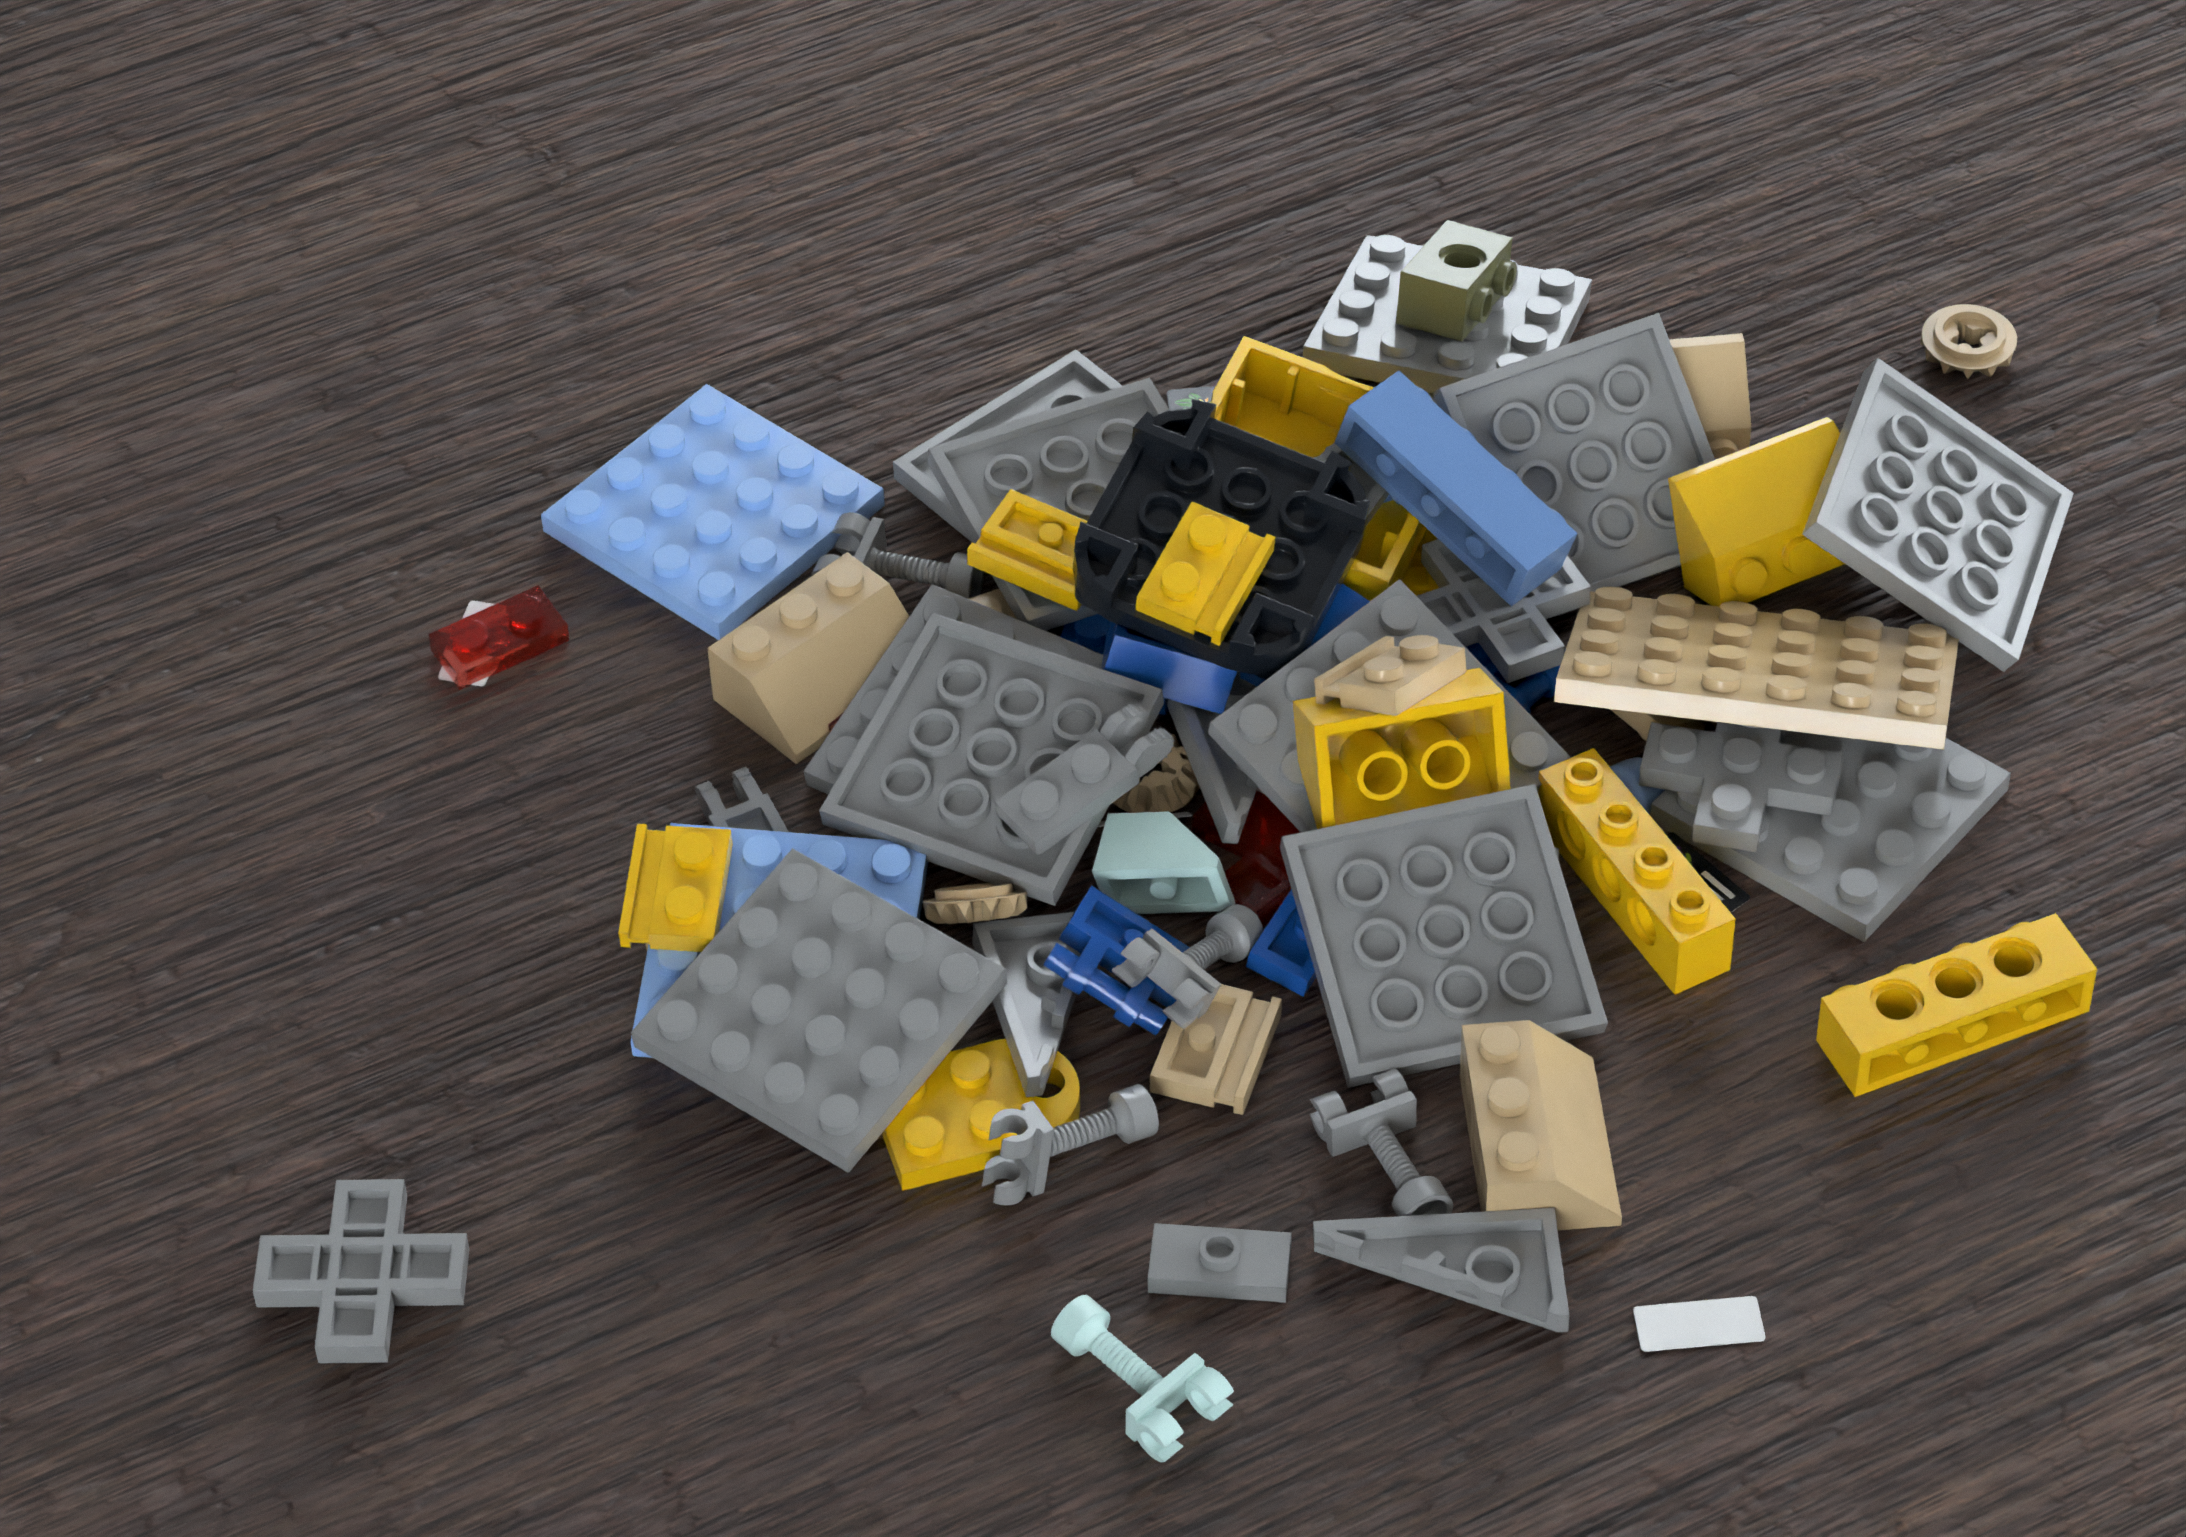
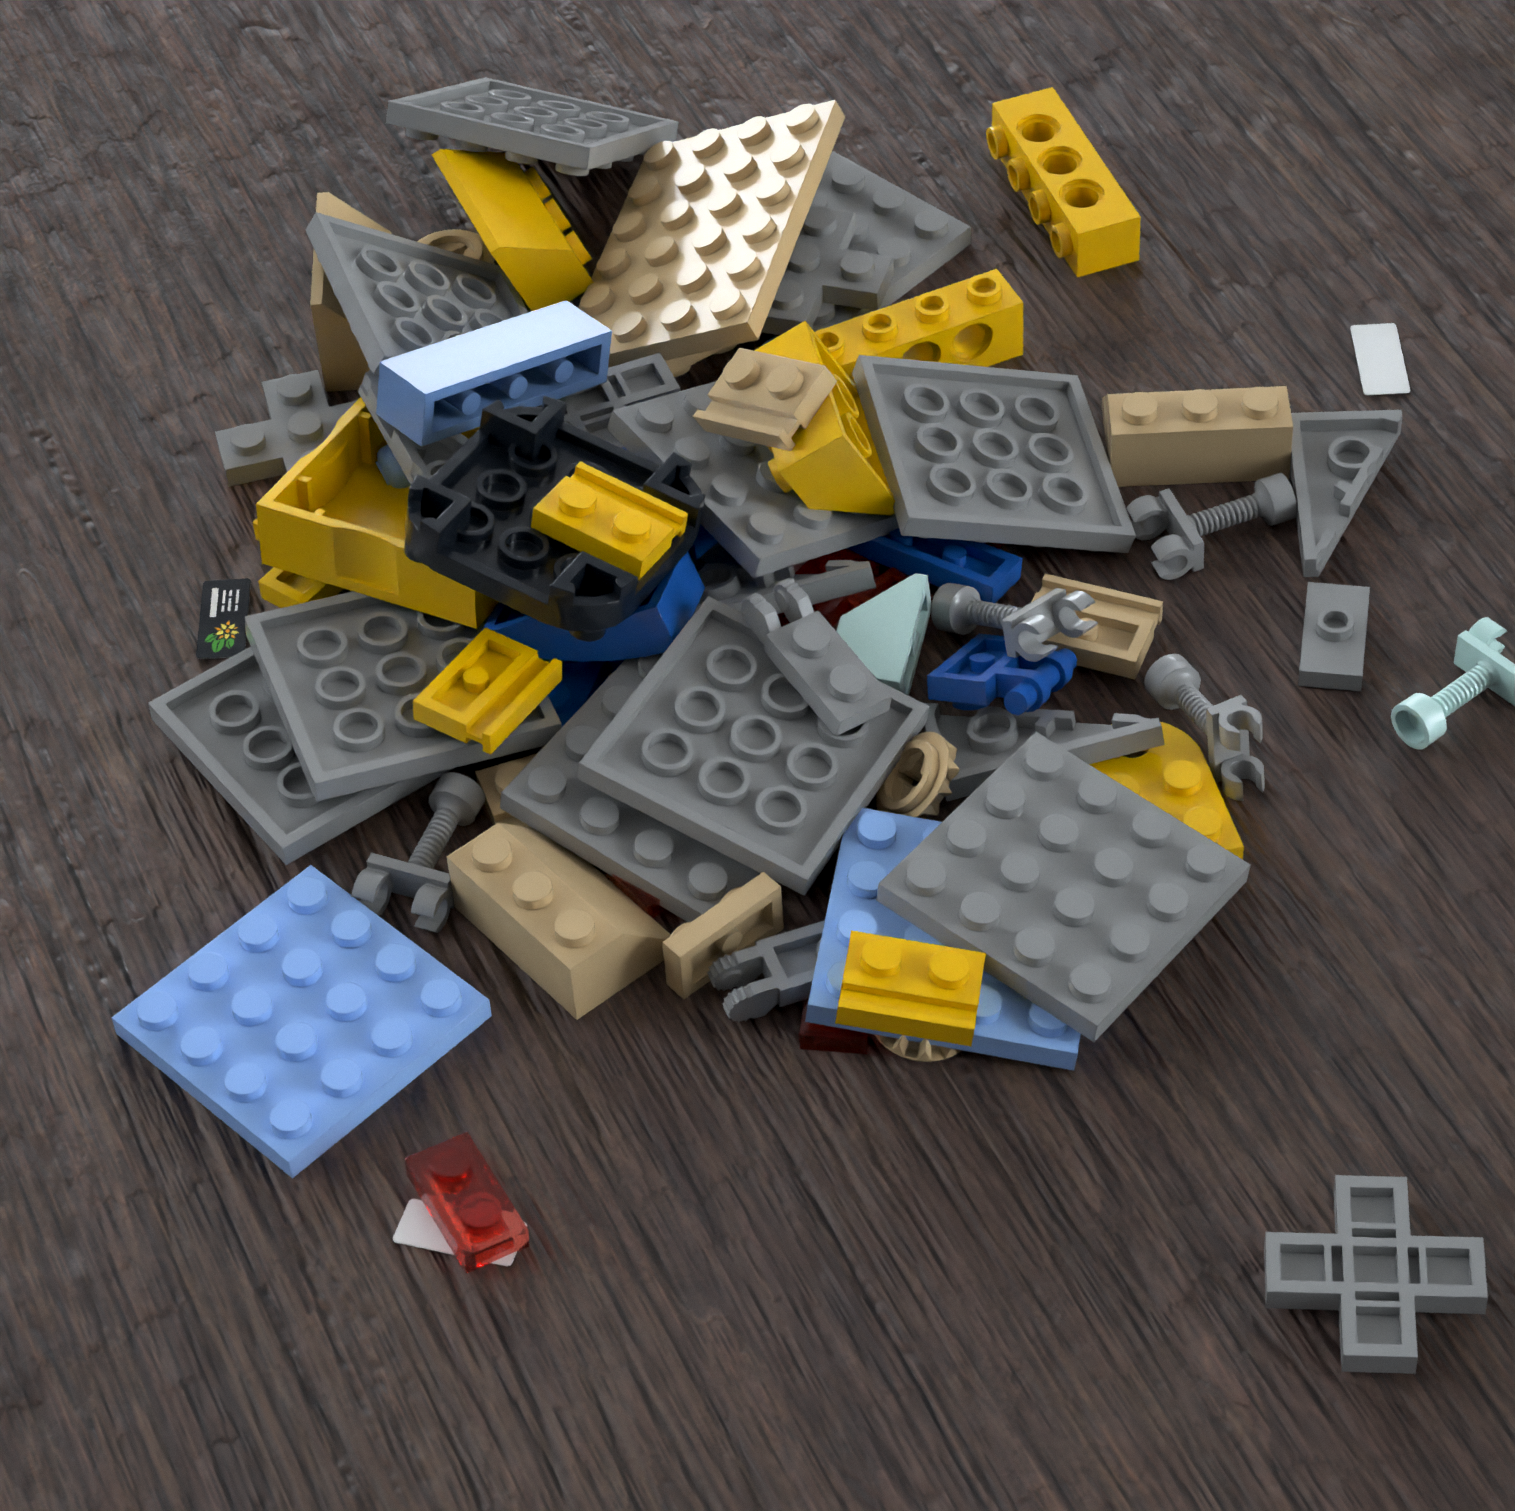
camera: 85 degrees left, 0 degrees up
light grey plate [1302,235,1592,393] -> none
olive brick [1396,220,1517,342] -> none
tan gear [1920,304,2017,379] -> none
none -> tan plate [662,872,784,999]

